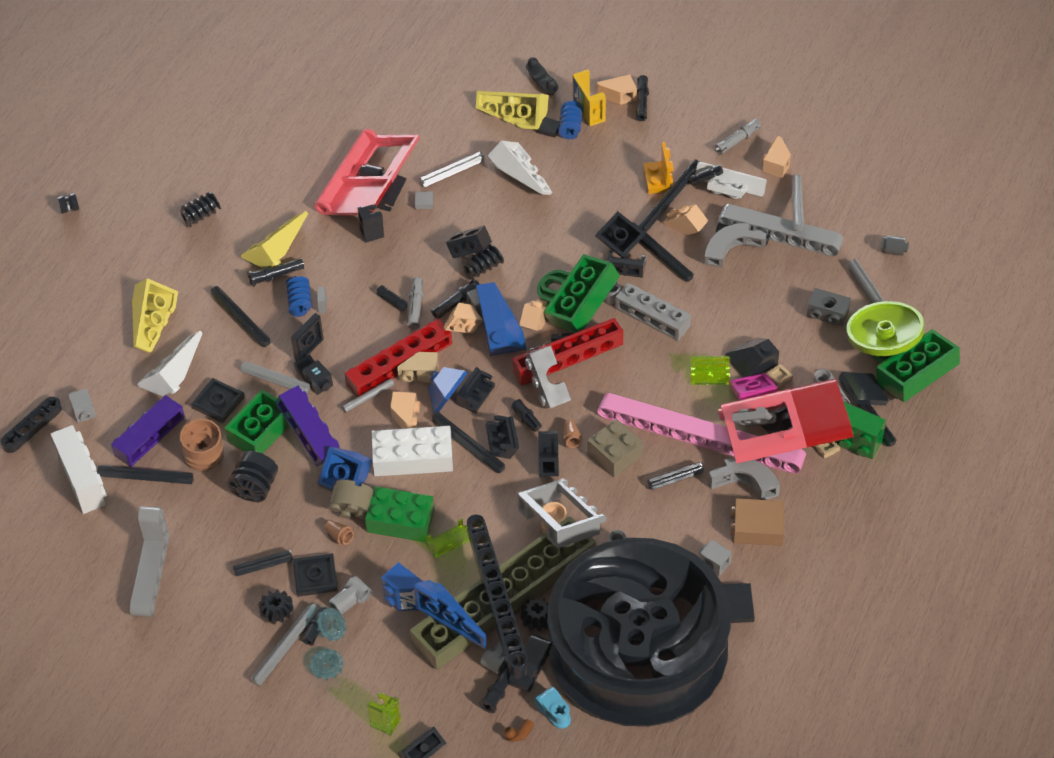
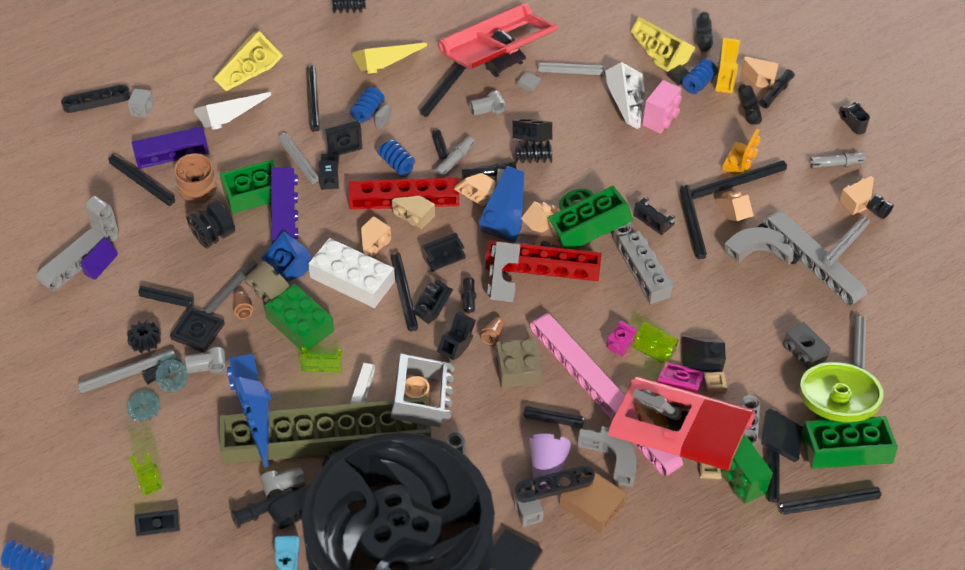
camera: 30 degrees right, 0 degrees up
white brick [51,425,107,514] -> none
black tile [191,378,245,423] -> none
black pin [247,258,304,287] -> none
light grey bar [342,378,394,413] -> none
black hinge [357,205,384,243] -> none
slope [428,367,468,414] -> none
black beam [467,514,528,679] -> none
dark orange arm [503,719,534,742] -> none
black slope [595,211,646,259] -> none
black axle [689,165,723,185] -> none
white bracket [696,162,767,199] -> none
dark grey brick [881,235,909,256] -> none
none -> dark purple slope [81,237,118,280]
none -> dark grey bar [203,260,257,314]
none -> white beam [350,363,375,404]
none -> blue piece [377,139,415,177]
none -> black axle [420,63,466,117]
none -> light grey piece [469,91,507,116]
none -> black beam [514,466,595,503]
none -> lavender cone [529,434,571,491]
none -> dark pink brick [606,320,637,357]
none -> clear orange piece [633,402,669,429]
none -> bright pink brick [643,80,682,134]
none -> black piece [738,84,762,124]
none -> black axle [779,487,881,515]
none -> black piece [839,102,870,134]
none -> black wheel [867,194,894,219]

